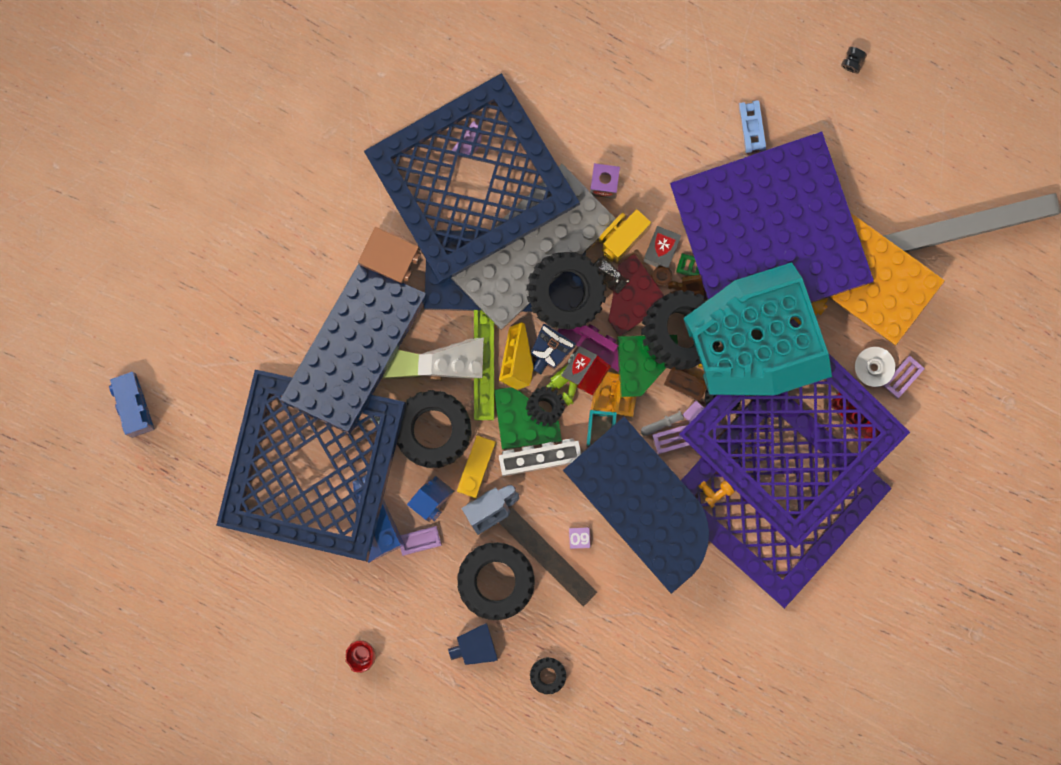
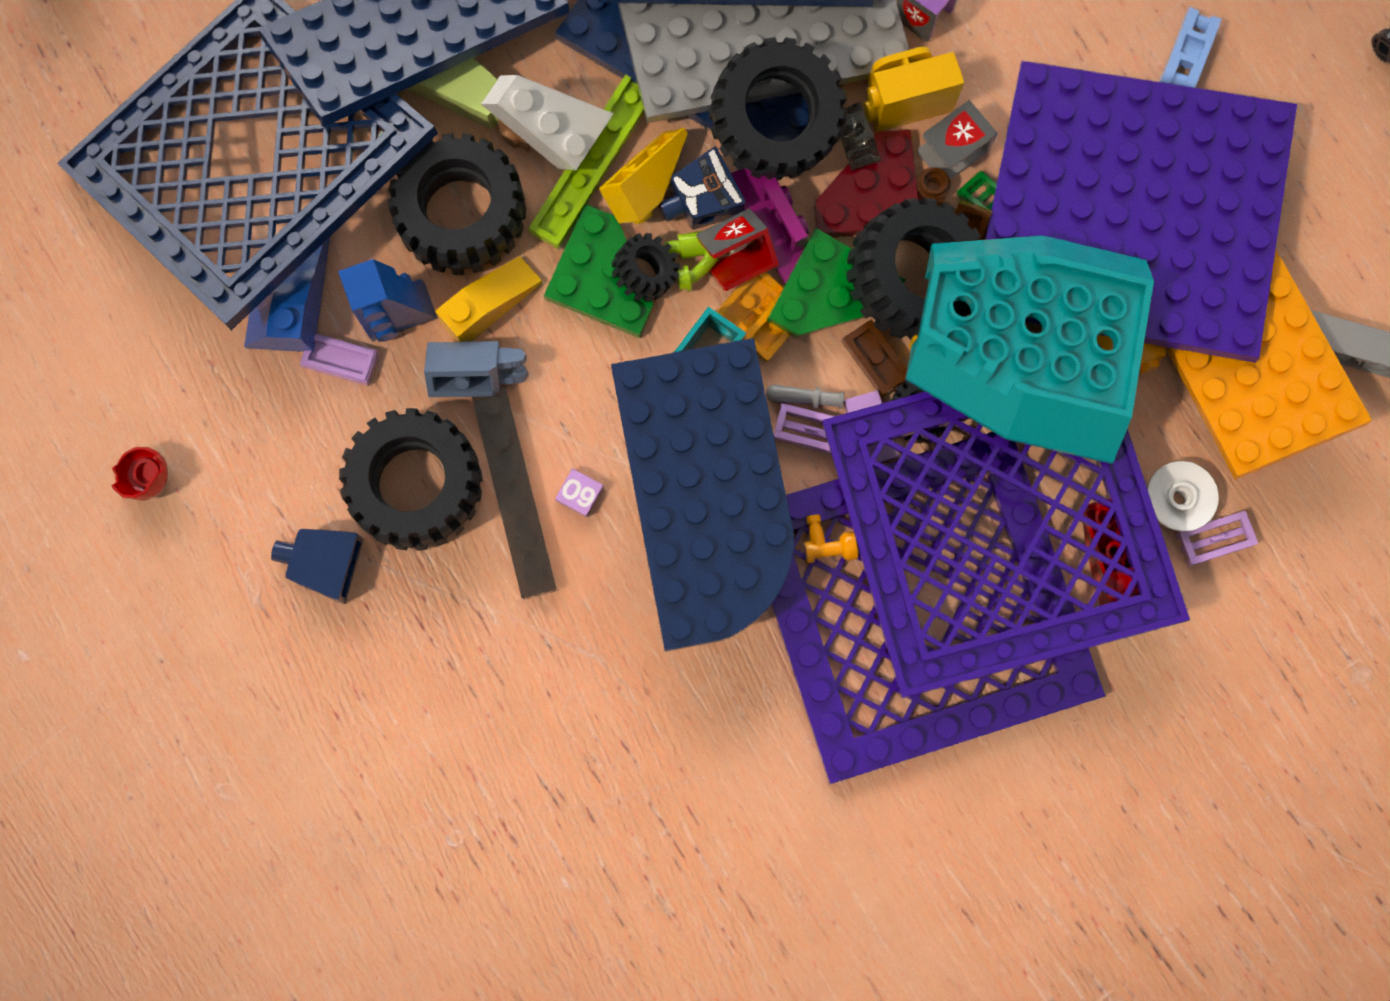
camera: 20 degrees right, 5 degrees down
white brick [499,438,581,477] -> none
black tyre [530,657,566,695] -> none

